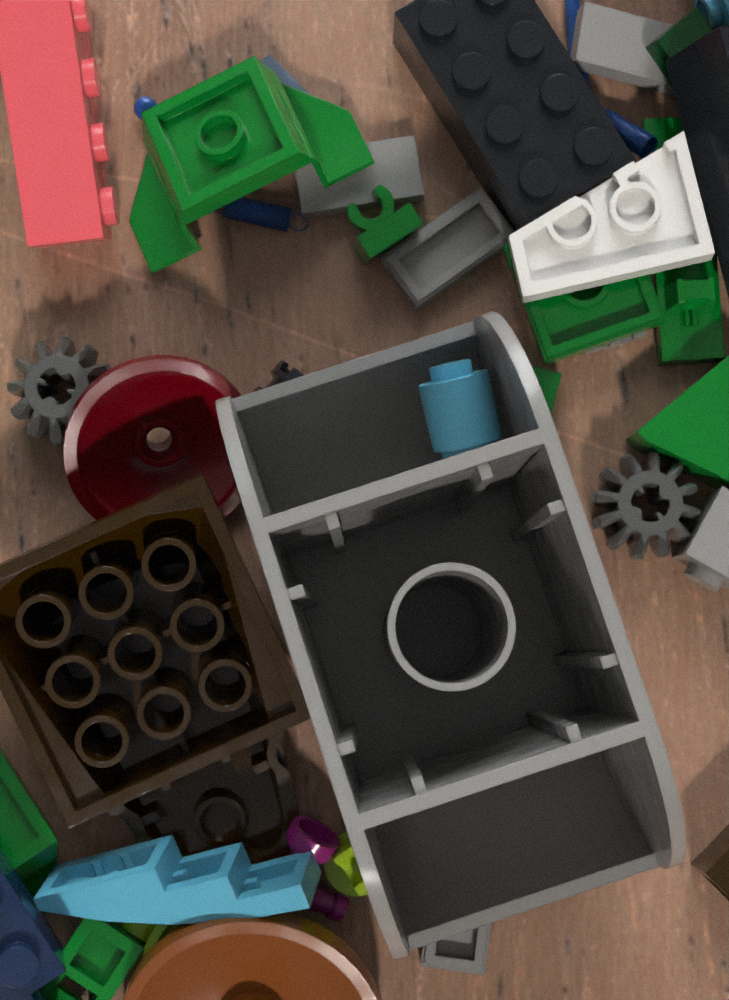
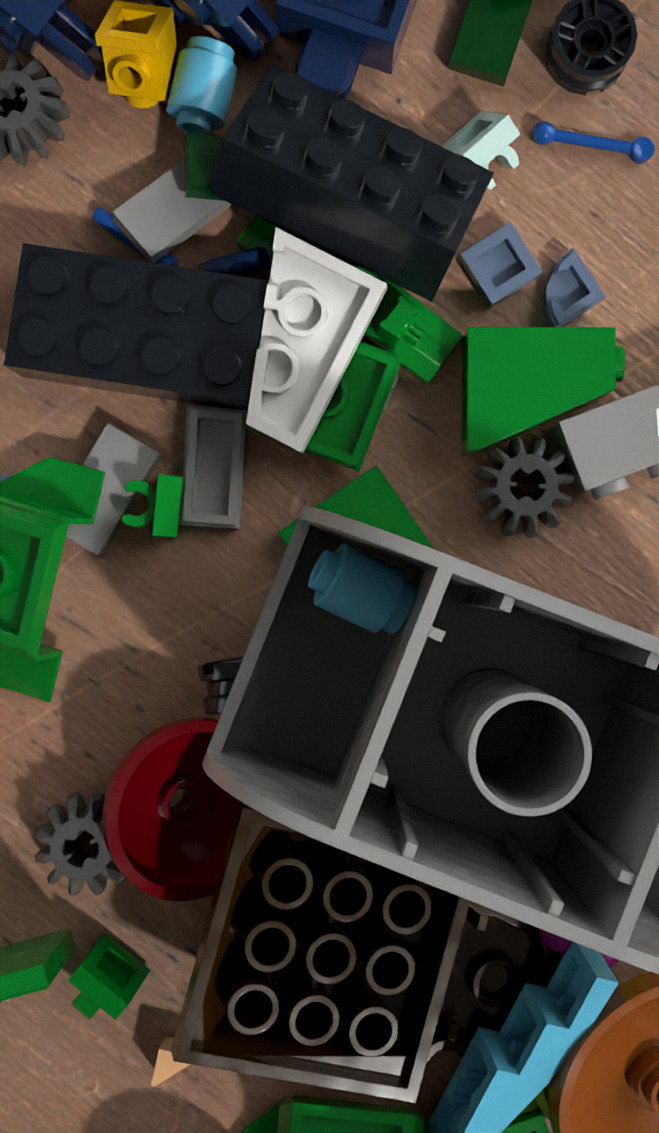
camera: 55 degrees left, 5 degrees up
blue piece [214,197,308,232] -> none

